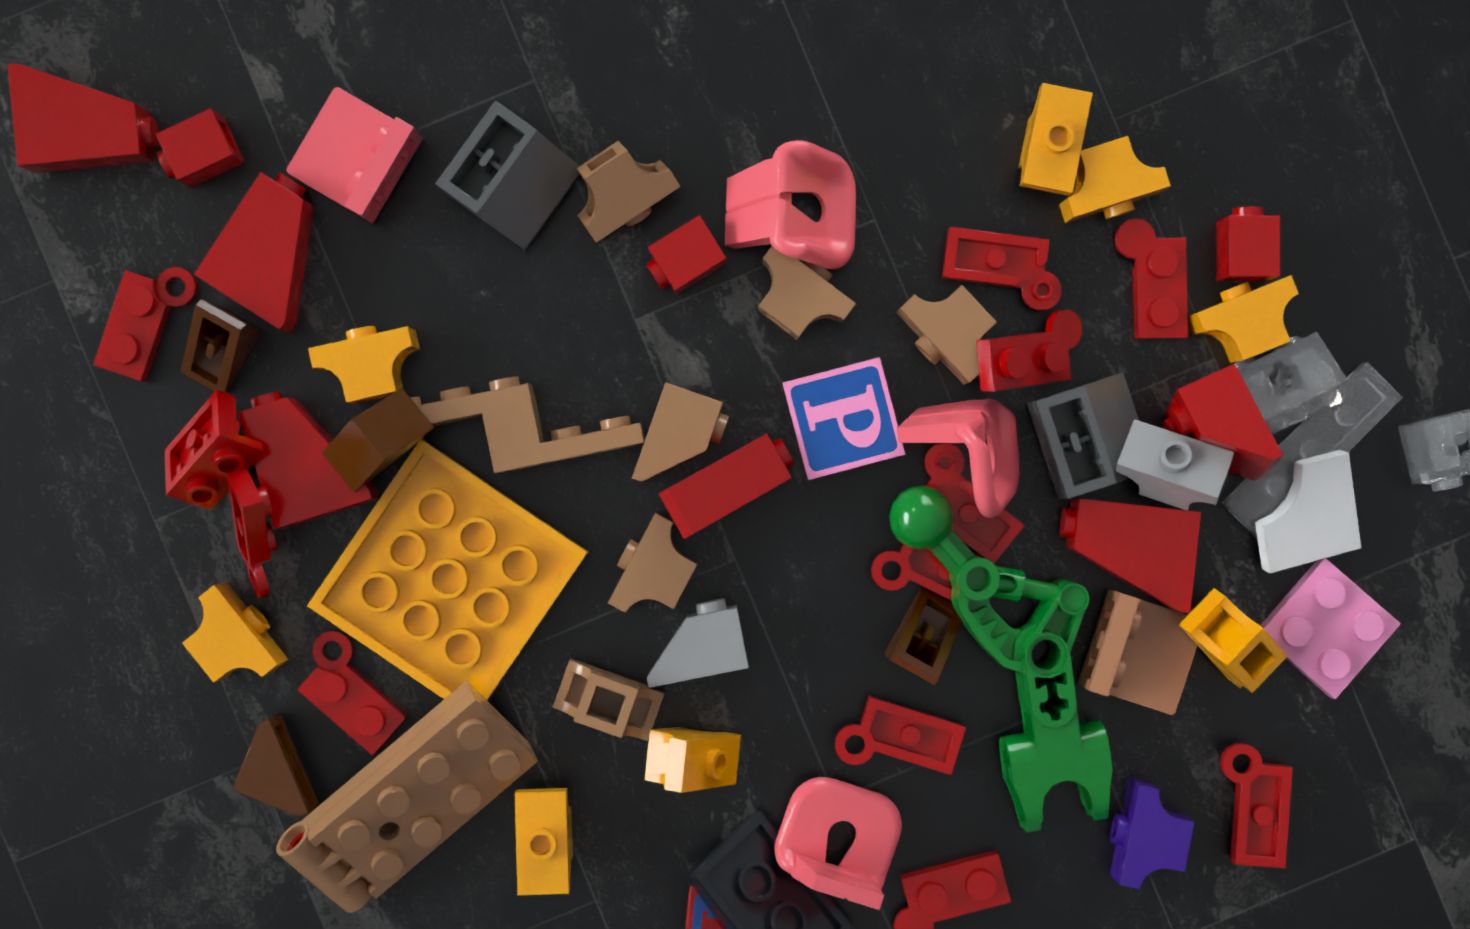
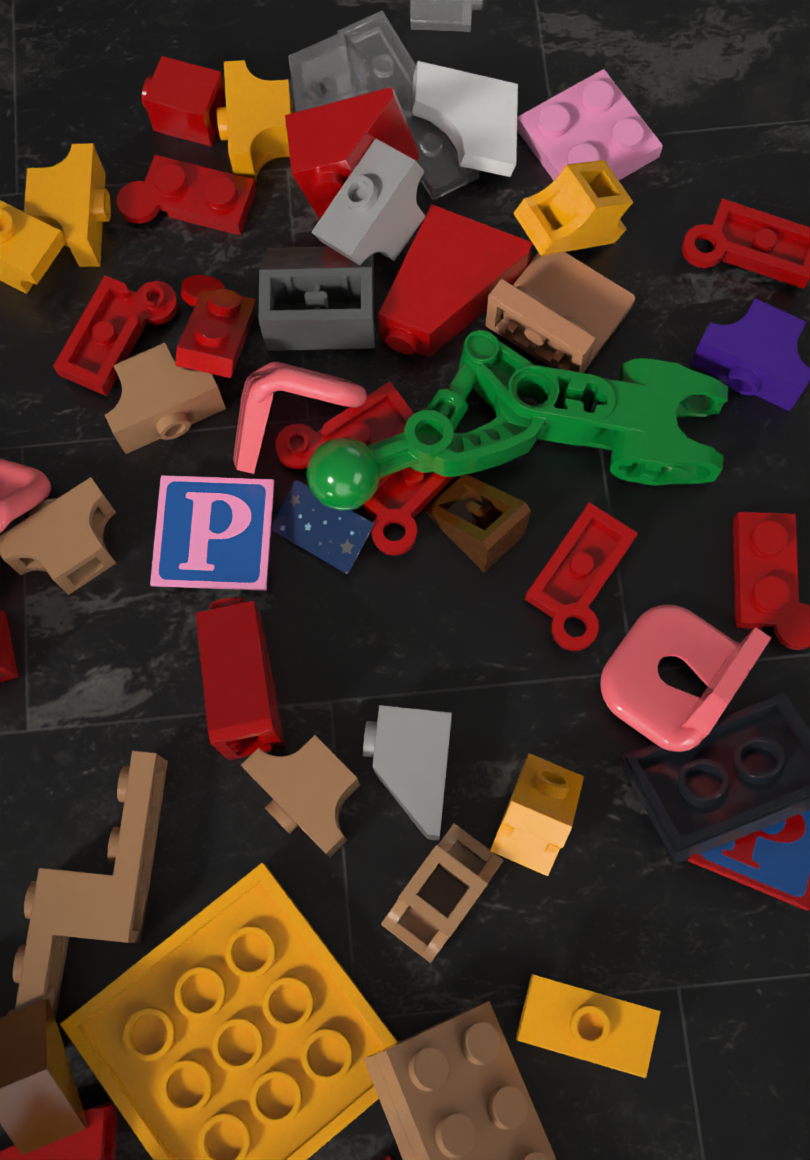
camera: 70 degrees left, 15 degrees down
medium nougat slope [632,382,729,482] -> none
none -> dark blue sticker [271,480,374,573]

